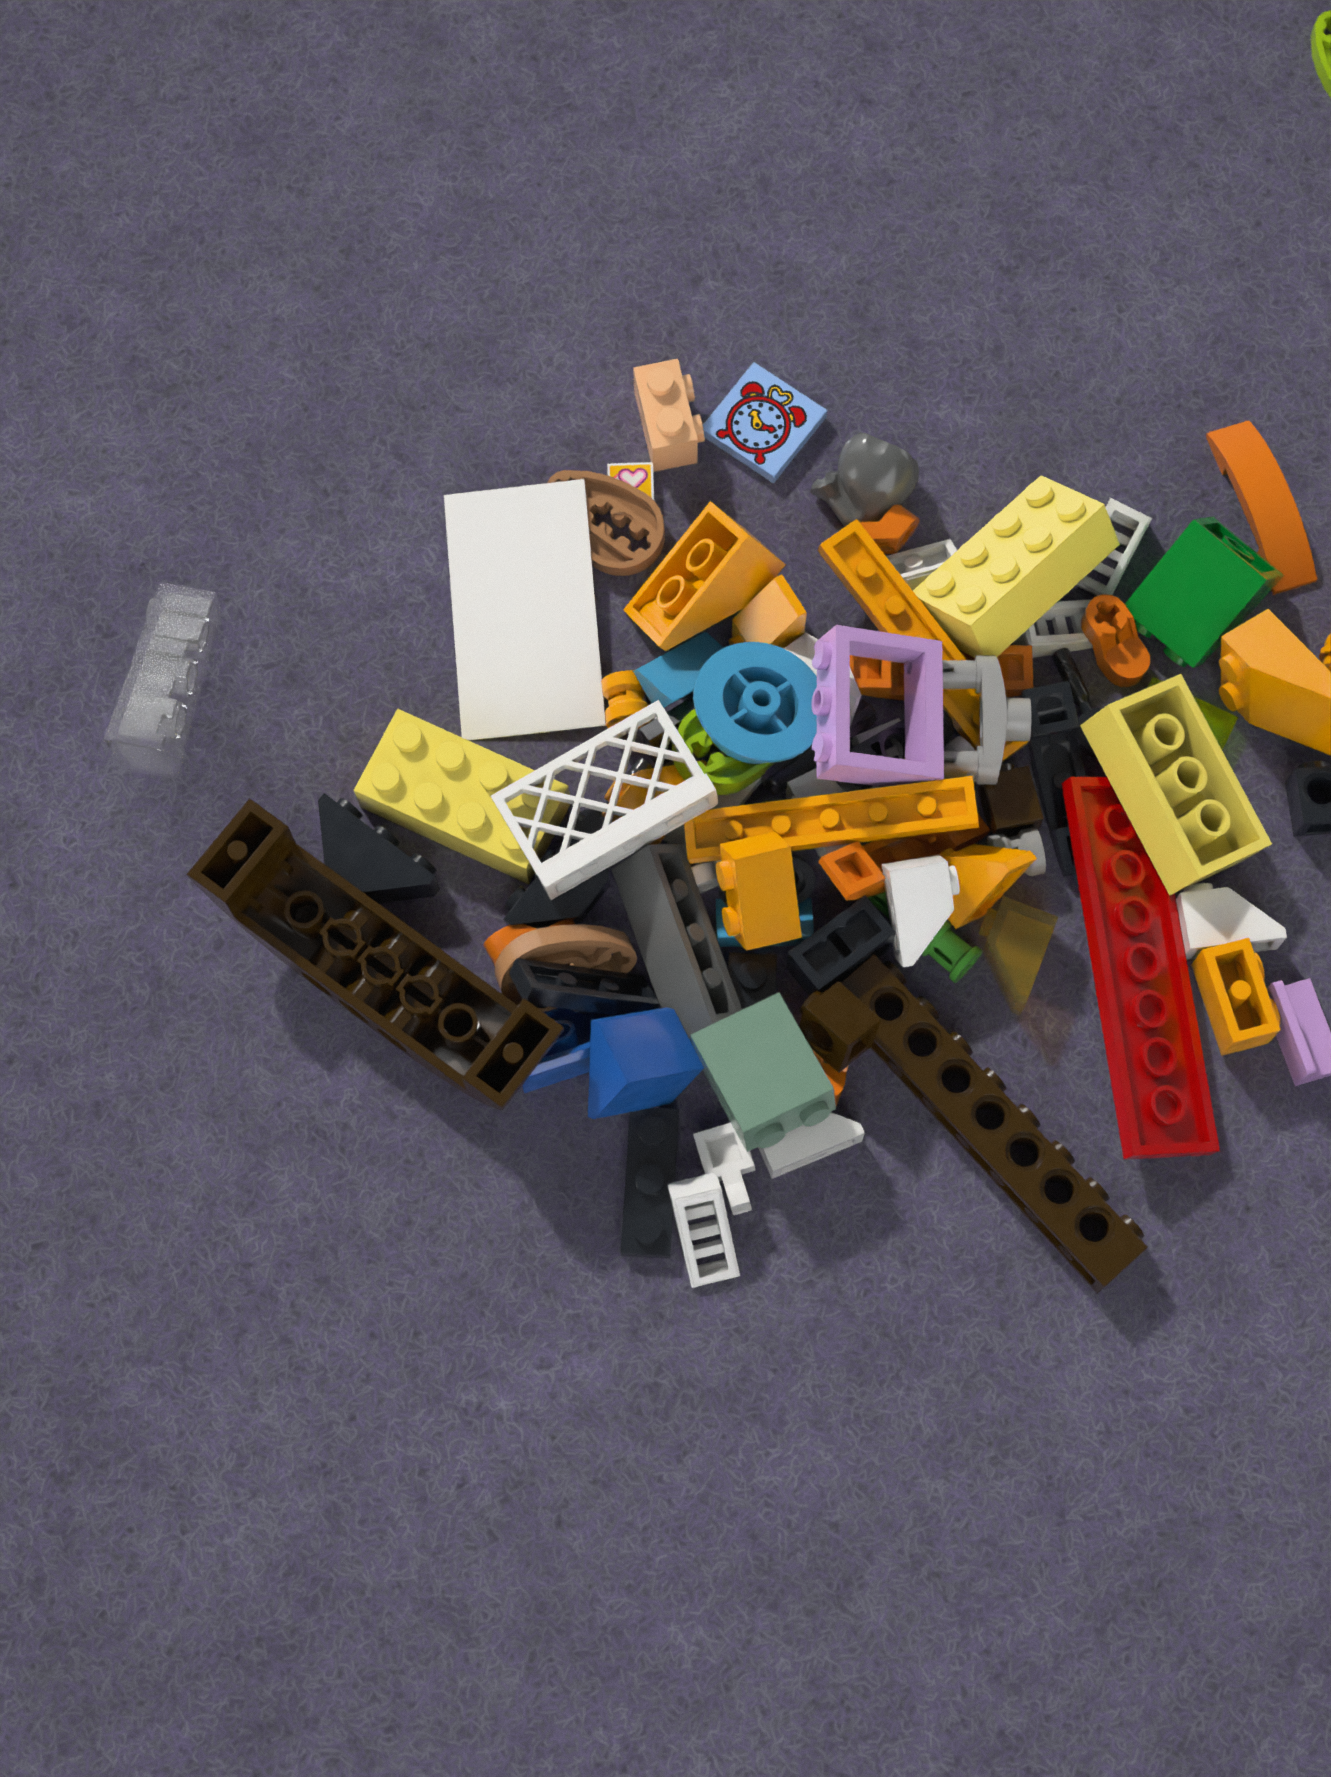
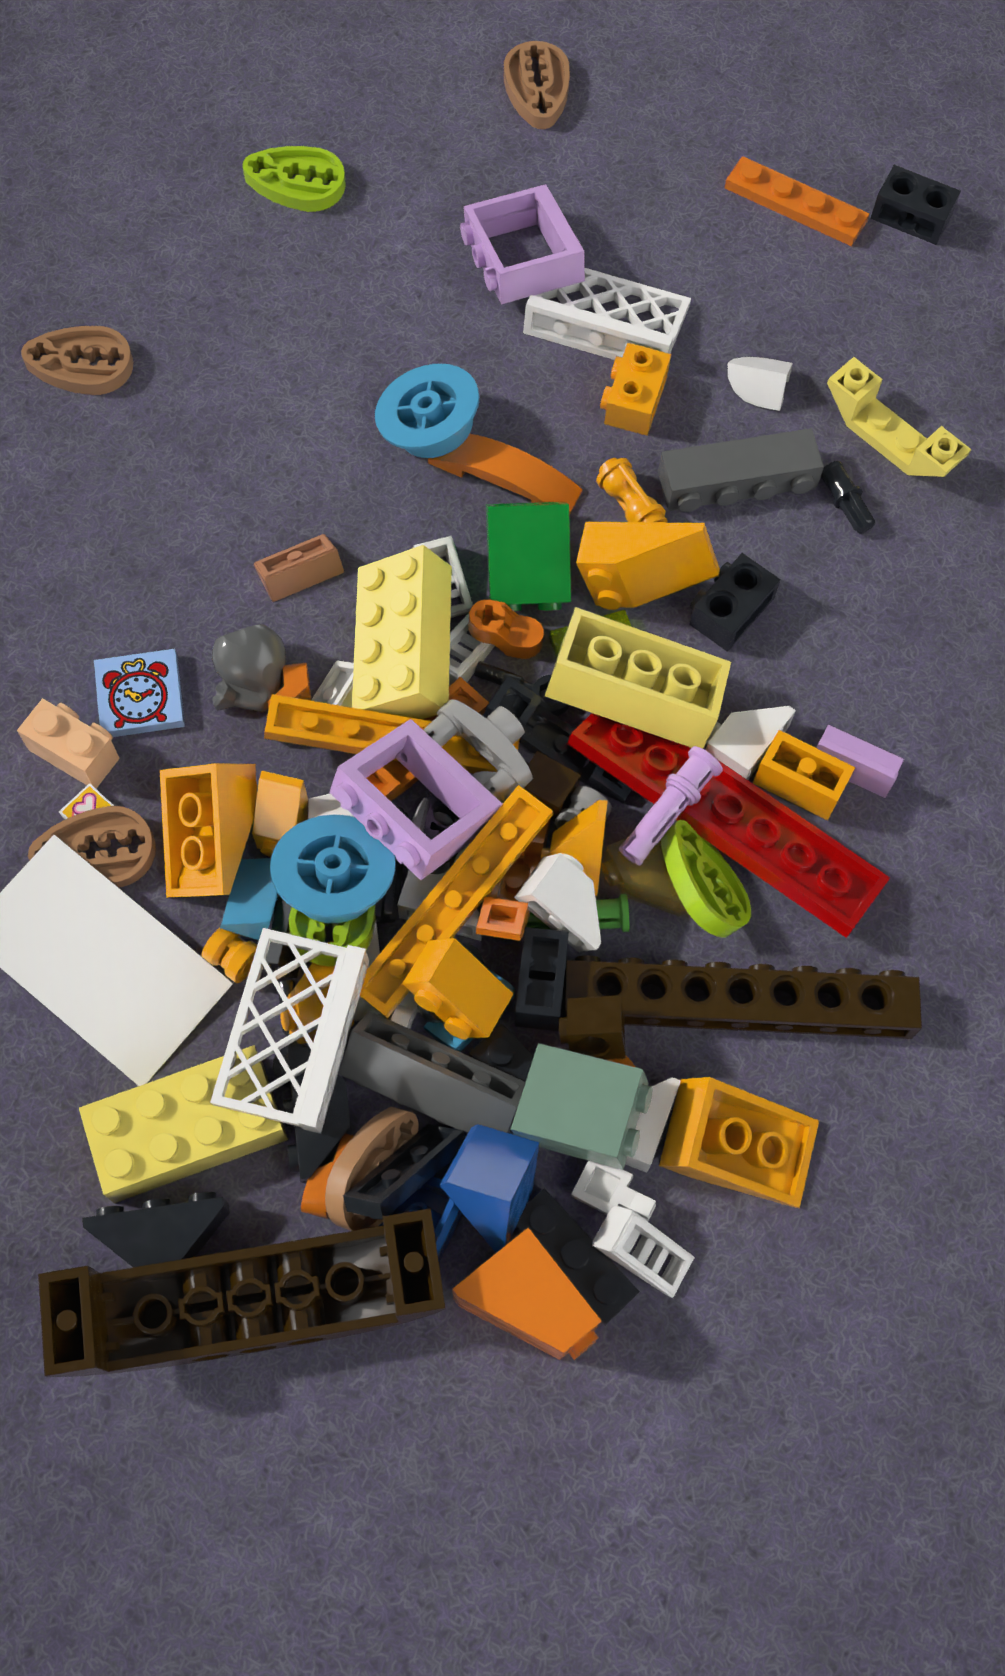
camera: 50 degrees left, 5 degrees down
none -> medium nougat piece [21,326,133,395]
none -> nougat slope [254,534,344,602]
none -> dark azure piece [375,364,480,458]
none -> orange slope [452,1228,602,1360]
none -> lavender pin [619,746,723,866]
none -> light orange slope [659,1077,819,1208]
none -> lime piece [661,820,751,937]

